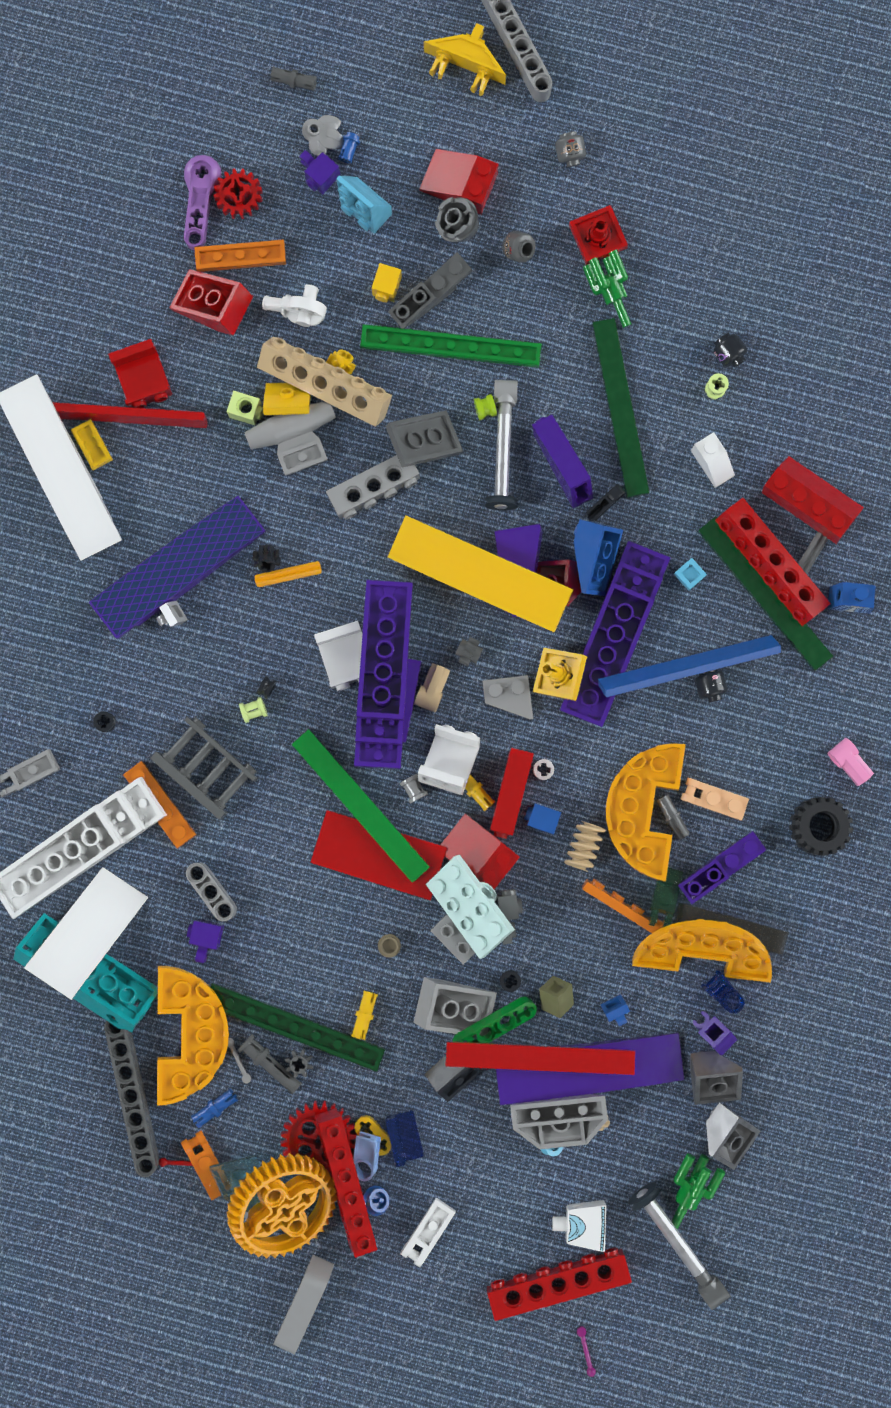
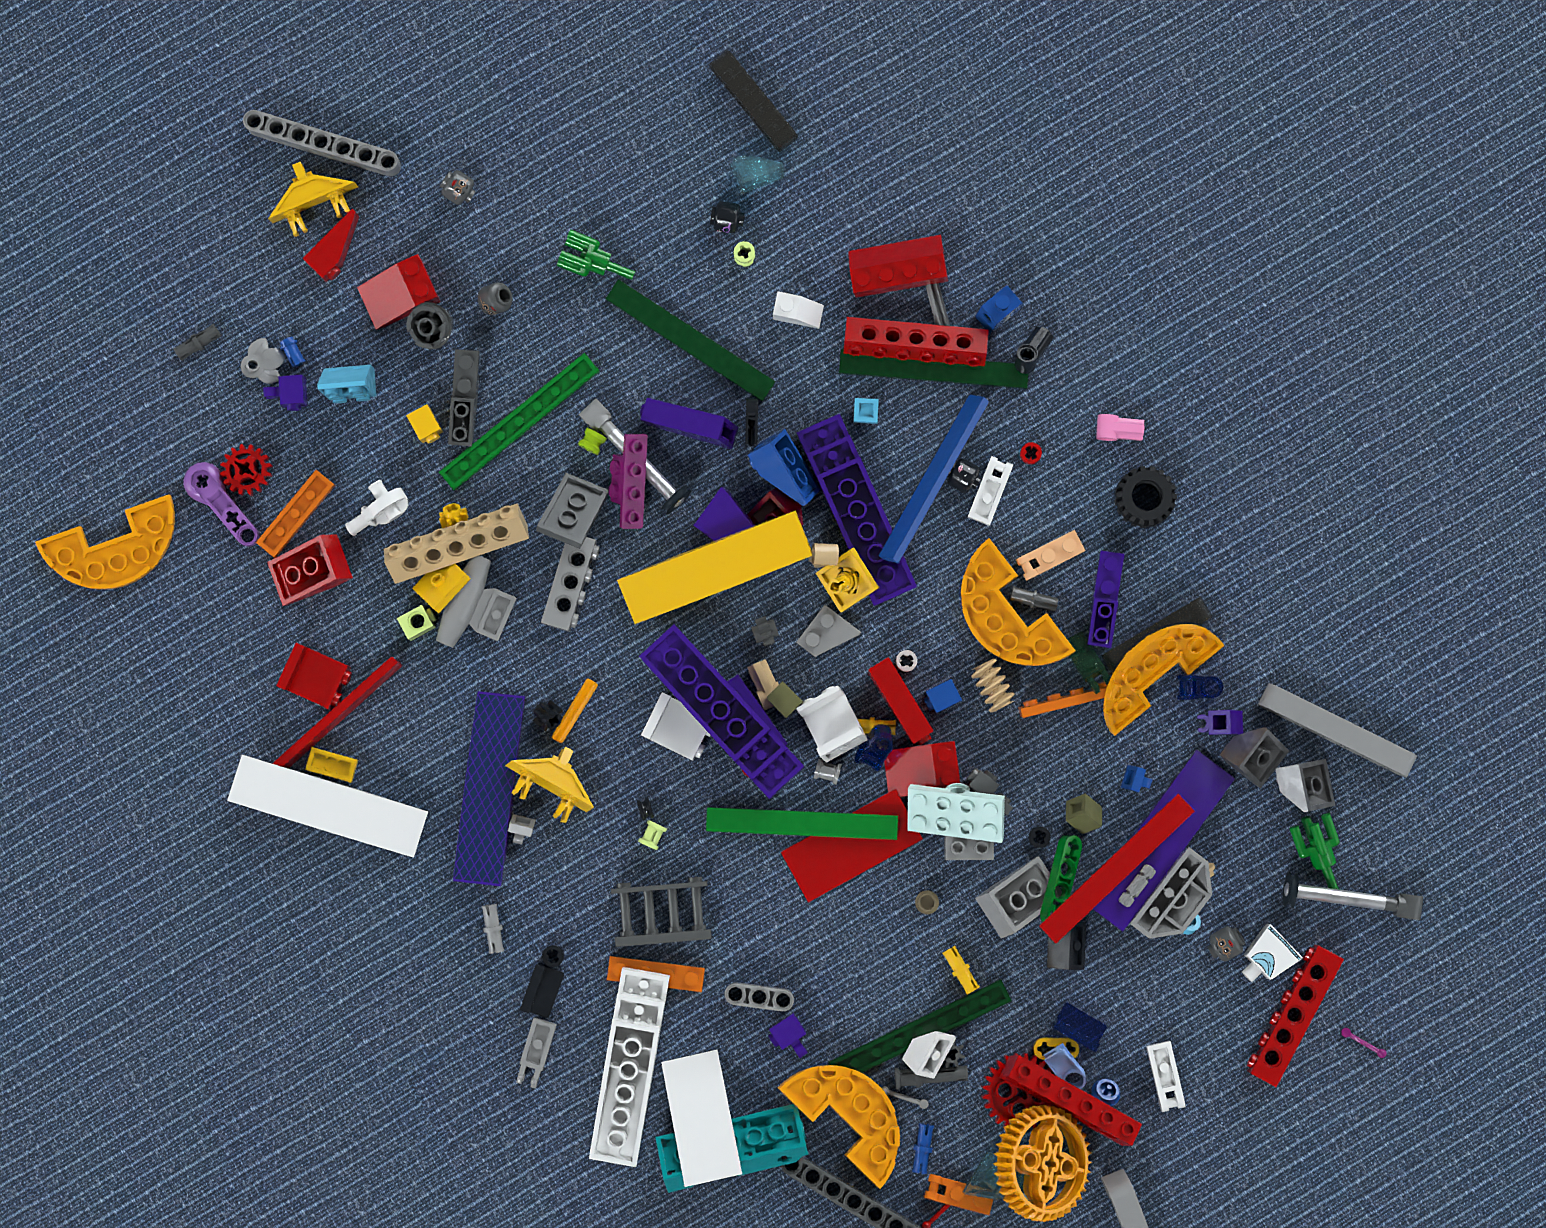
camera: 40 degrees left, 0 degrees up
red plate [569,205,628,265] -> none
none -> light orange plate [35,494,175,589]
none -> red slope [302,208,359,282]
none -> light grey pin [481,904,504,954]
none -> yellow connector [505,747,594,823]
none -> black panel [520,963,564,1018]
none -> magenta bracket [609,434,648,529]
none -> clear smoke beam [708,50,798,153]
none -> clear light blue slope [730,155,784,195]
none -> olive panel [767,681,803,718]
none -> tan piece [809,543,839,568]
none -> clear blue piece [854,724,893,771]
none -> white slope [902,1031,956,1079]
none -> white plate [968,456,1014,526]
none -> black piece [1015,326,1054,374]
none -> red bush [1020,442,1042,465]
none -> light grey axle [1119,864,1156,907]
none -> dark grey head [1208,926,1245,962]
none -> light grey beam [1258,683,1417,778]

